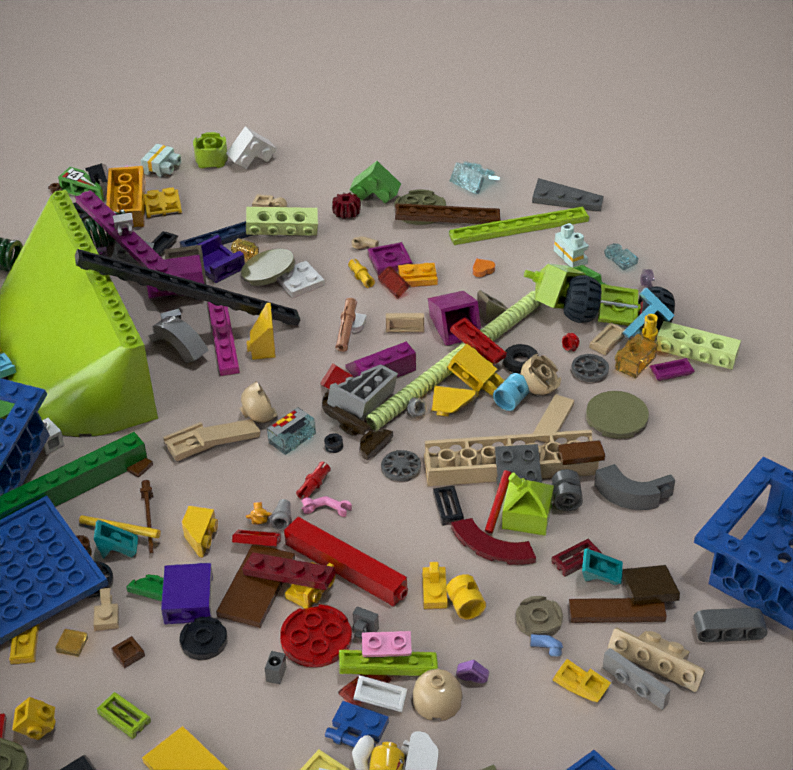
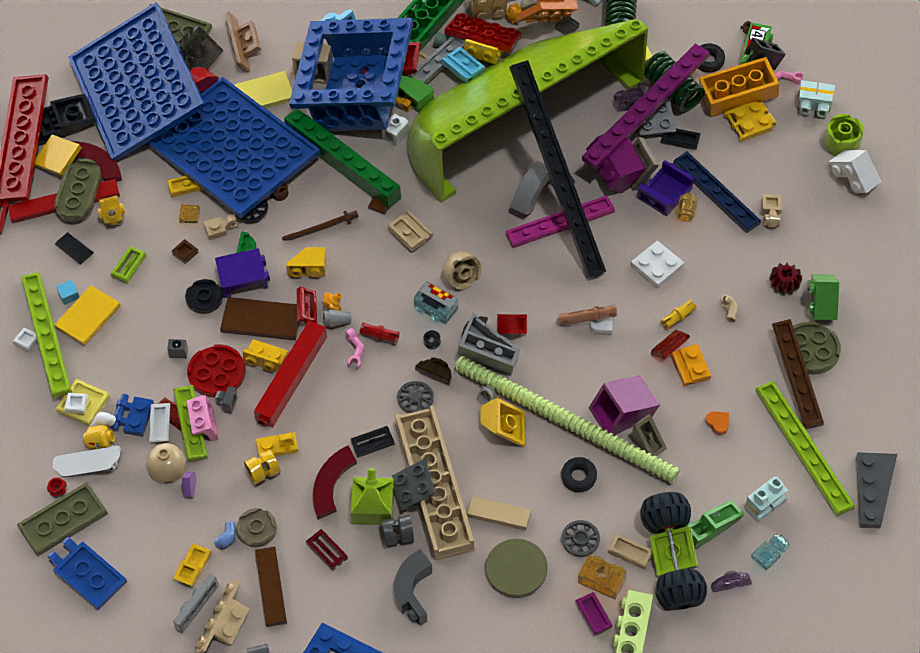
camera: 80 degrees right, 15 degrees up
yellow bar [79,515,161,539] -> none
teal slope [94,520,138,559] -> none
white tile [113,213,133,235] -> none
tan tile [194,419,261,447] -> none
tile [241,248,295,286] -> none
dark red plate [242,552,336,590] -> none
yellowish green brick [246,207,318,236] -> none
yellow slope [246,303,276,360] -> none
dark brown plate [332,406,370,436] -> none
magenta slope [345,341,416,378] -> none
magenta tile [368,242,413,275] -> none
tan tile [386,313,424,332] -> none
yellow hinge [447,344,505,396] -> none
clear light blue bracket [449,161,500,194] -> none
red tile [450,317,507,366] -> none
red bar [484,470,512,534] -> none
medium azure wheel [493,373,530,411] -> none
tan cylinder [520,354,561,395] -> none
lime piece [524,264,586,309] -> none
reddish brown tile [558,440,606,465] -> none
red plate [562,333,580,352] -> none
teal slope [582,548,623,585] -> none
medium azure bracket [622,288,675,338] -> none
dark brown tile [622,565,680,605] -> none
yellow pin [642,314,658,351] -> none

